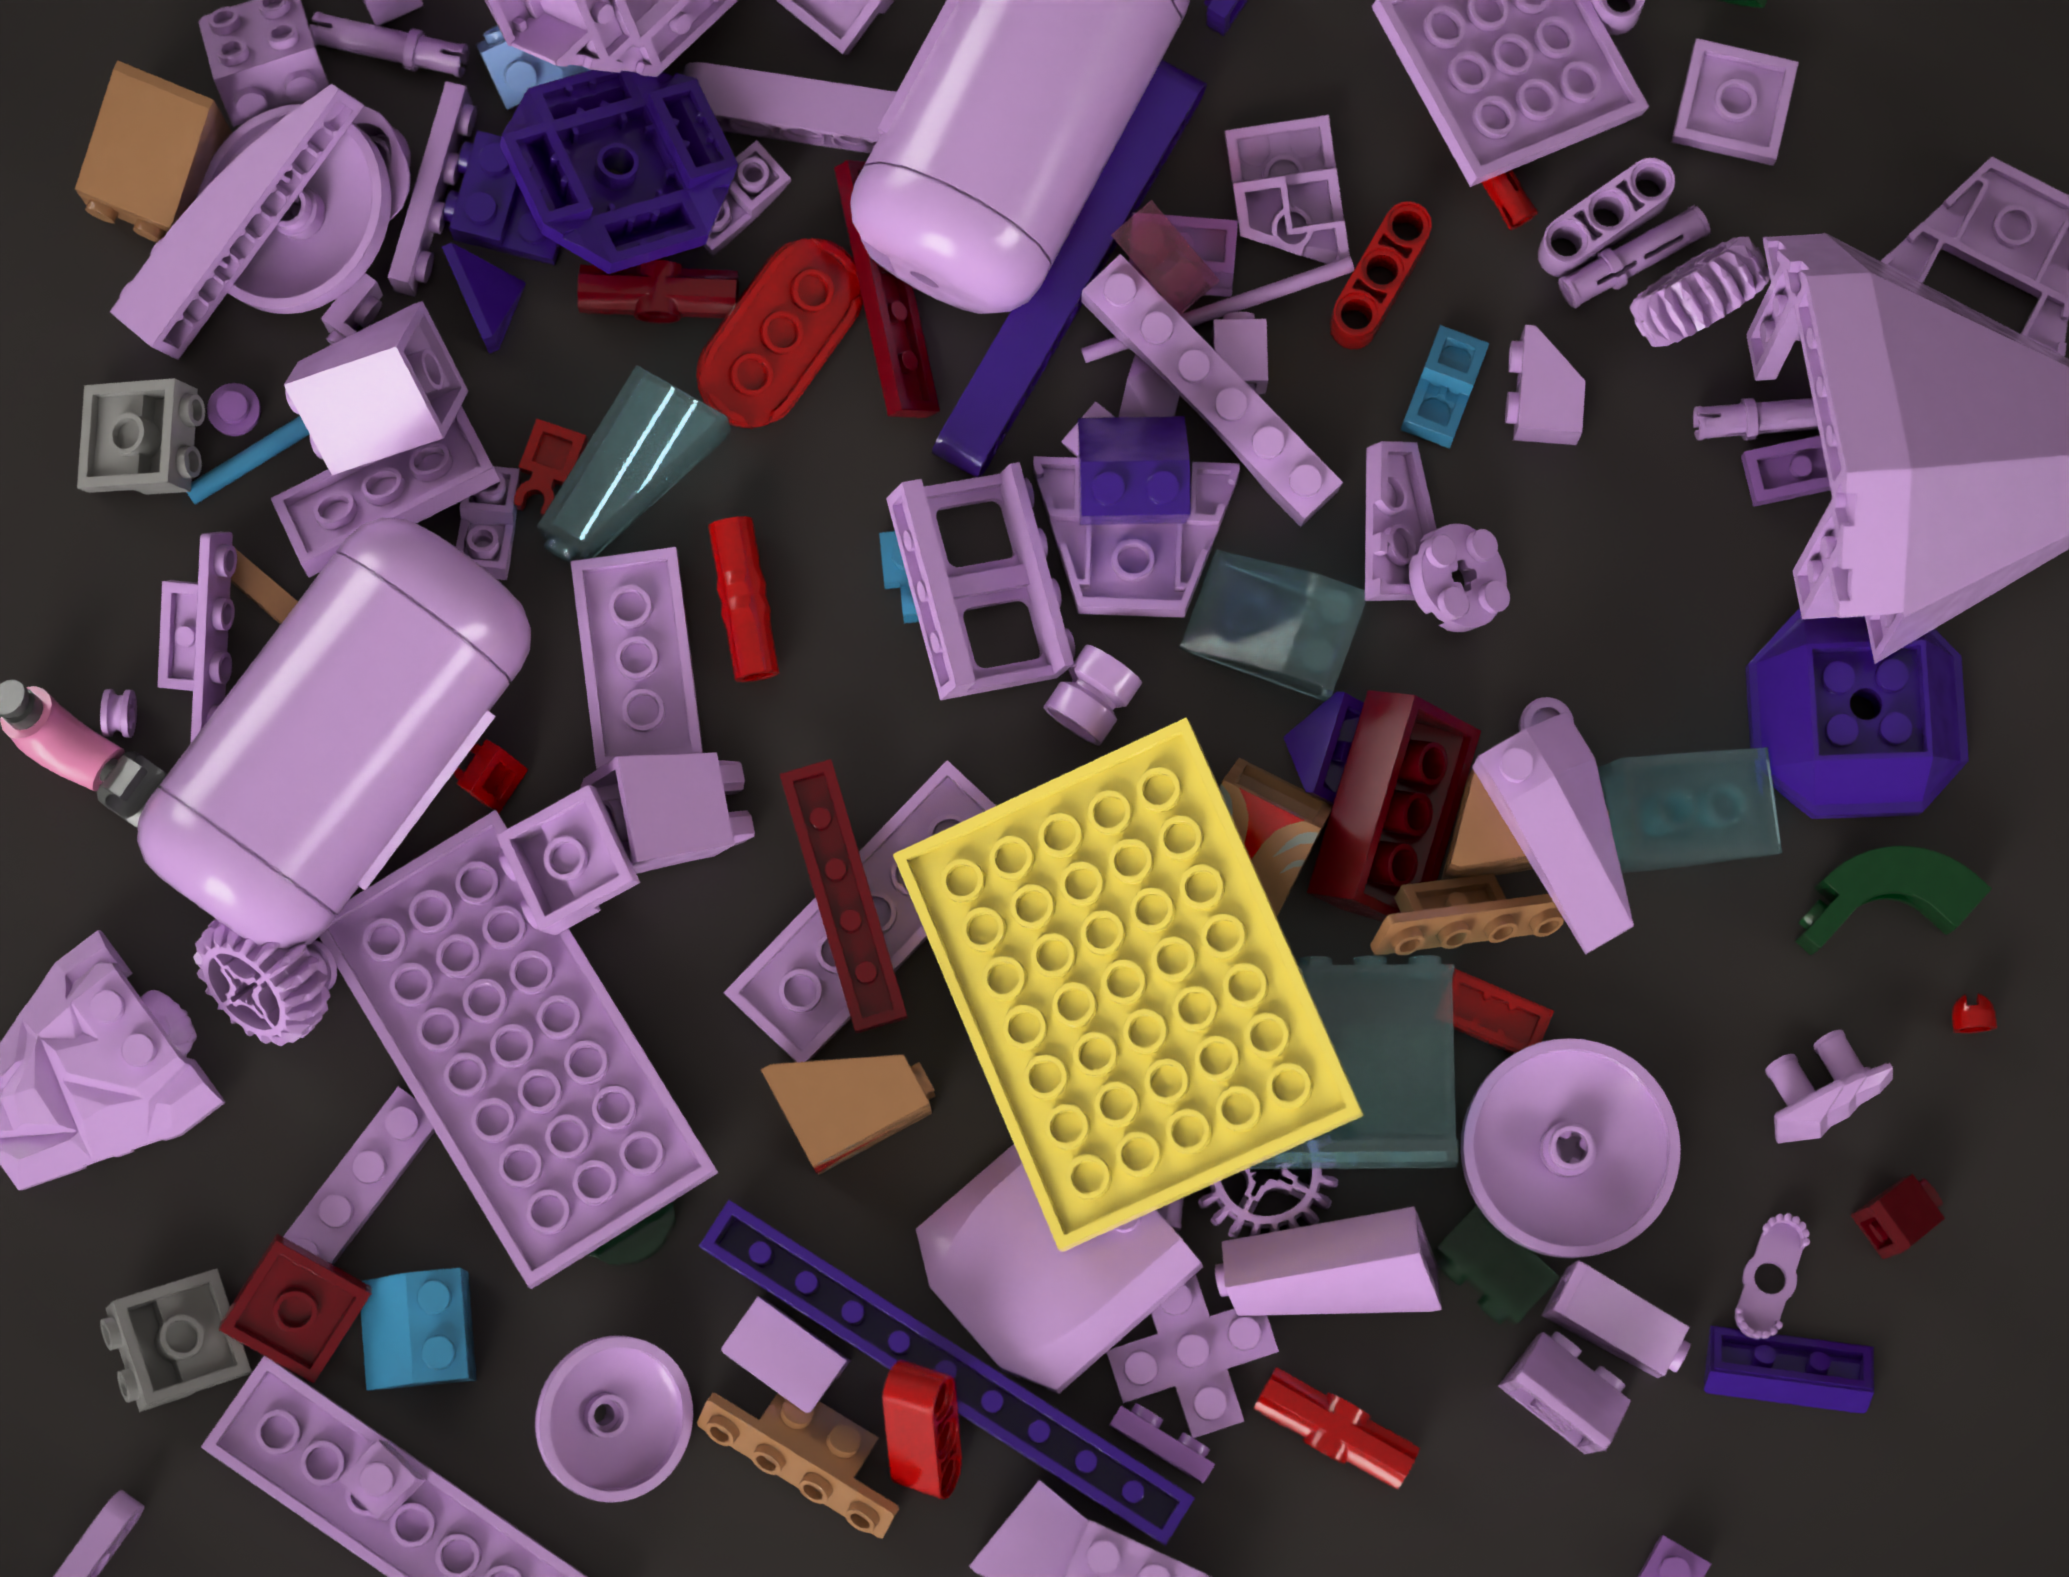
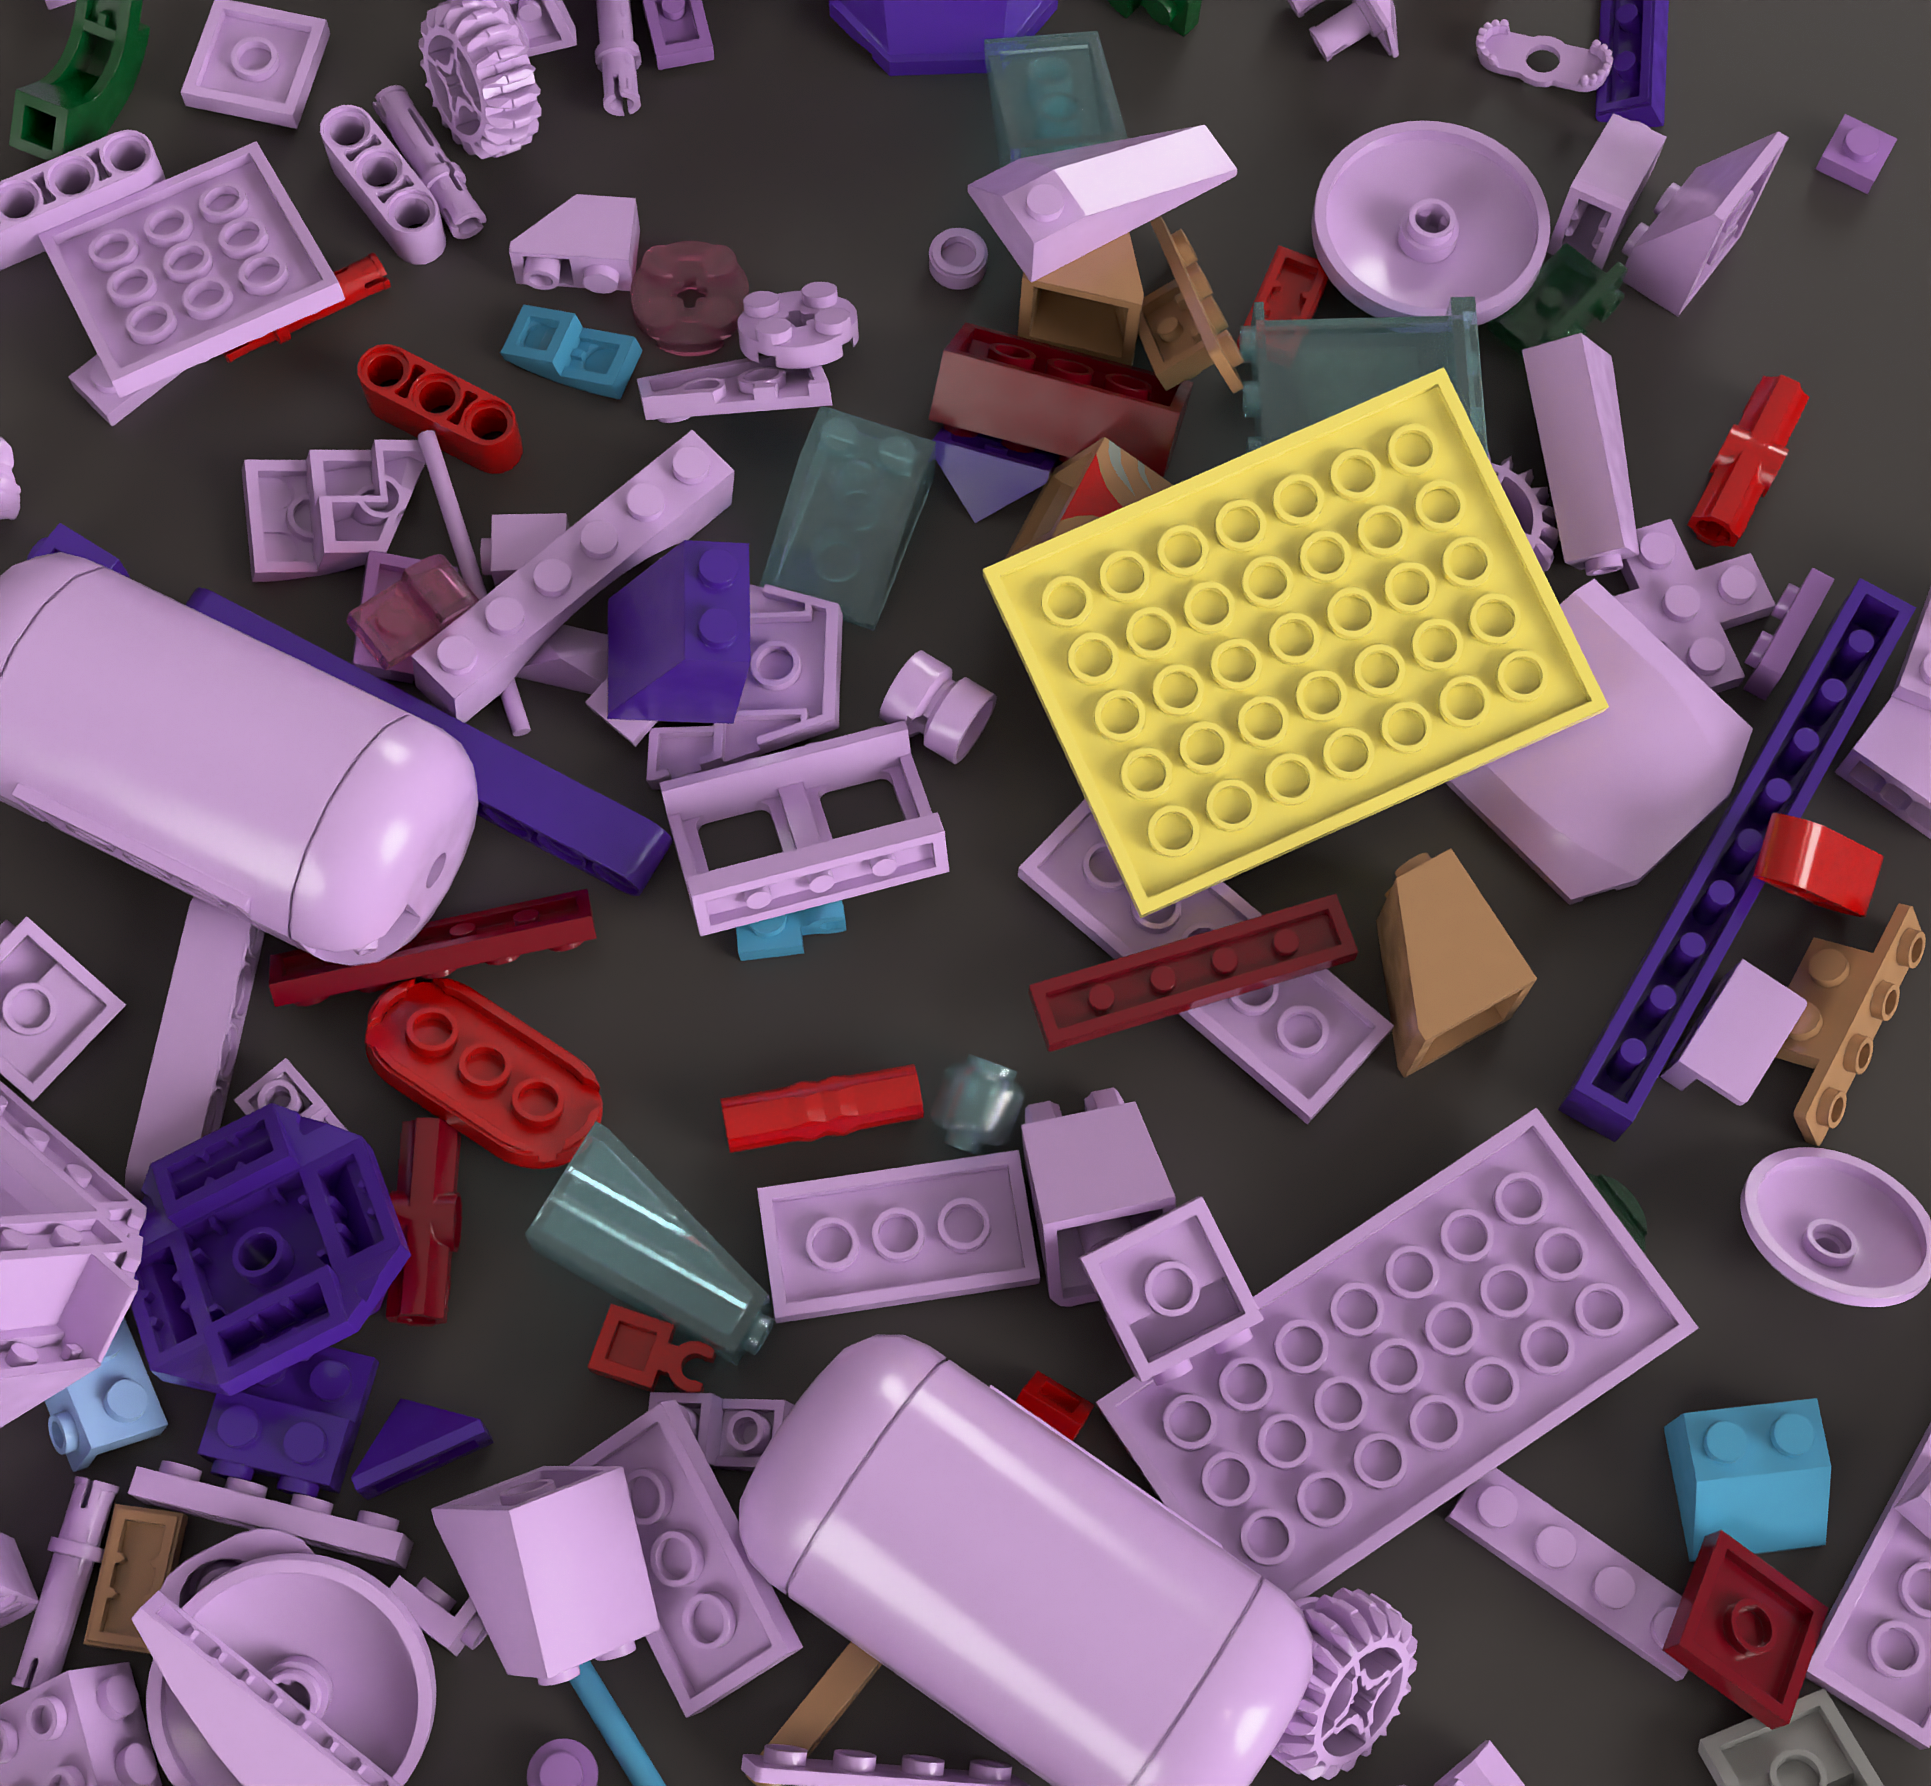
camera: 95 degrees left, 10 degrees down
none -> medium nougat plate [83,1504,188,1655]
none -> clear pink plate [630,241,749,356]
none -> clear light blue head [930,1054,1026,1156]

